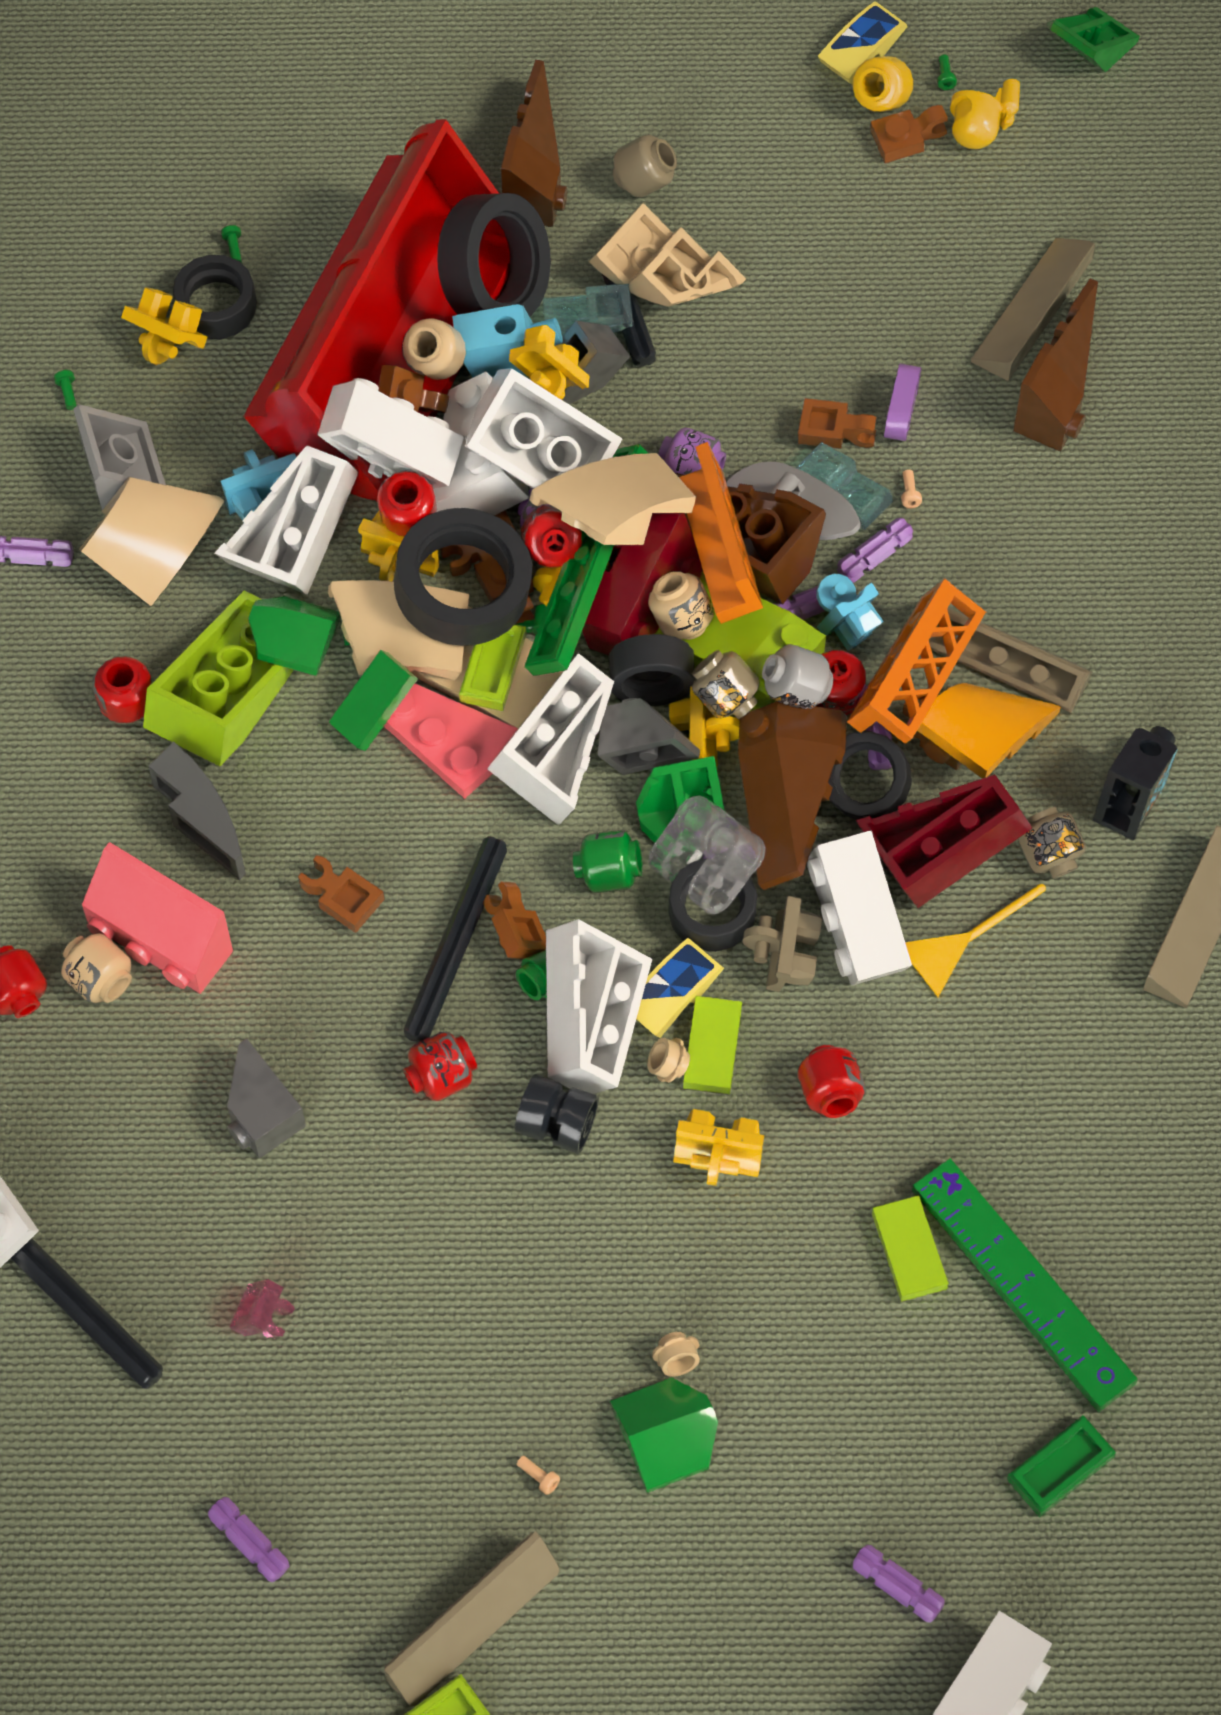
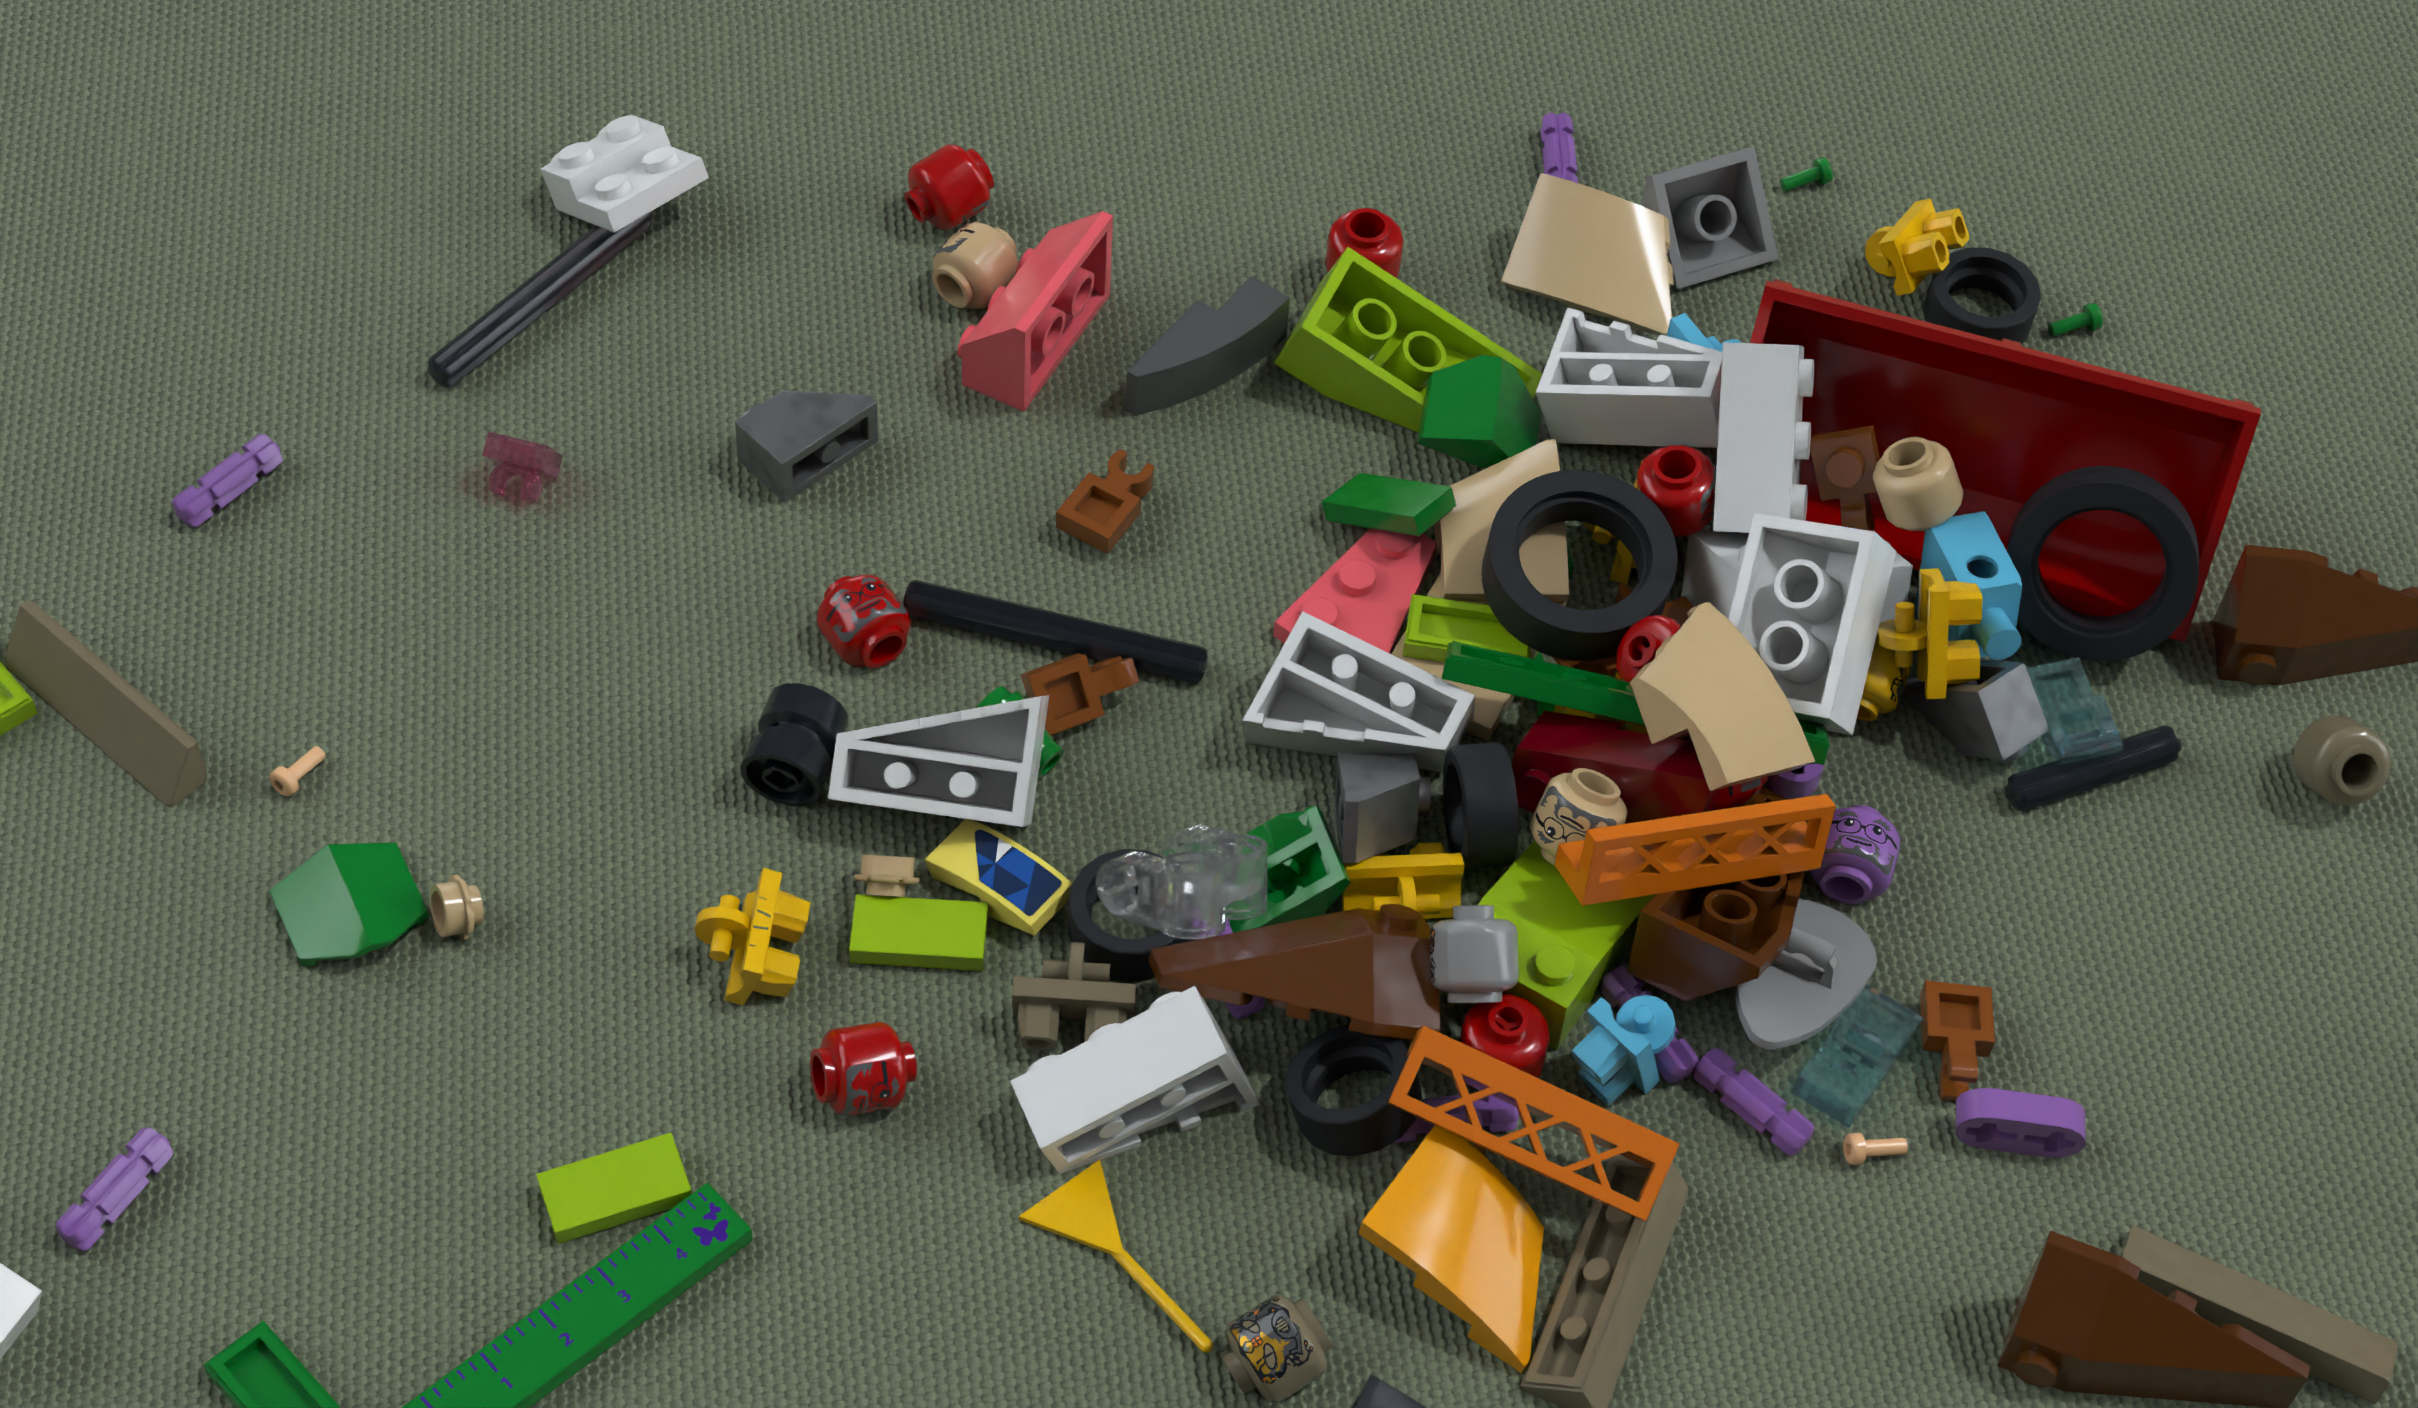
camera: 80 degrees right, 10 degrees down
green head [573,830,643,893] -> none
tan slope [588,203,746,307] -> none
dark tan head [692,650,760,719] -> none
dark red wedge [856,774,1032,908] -> none

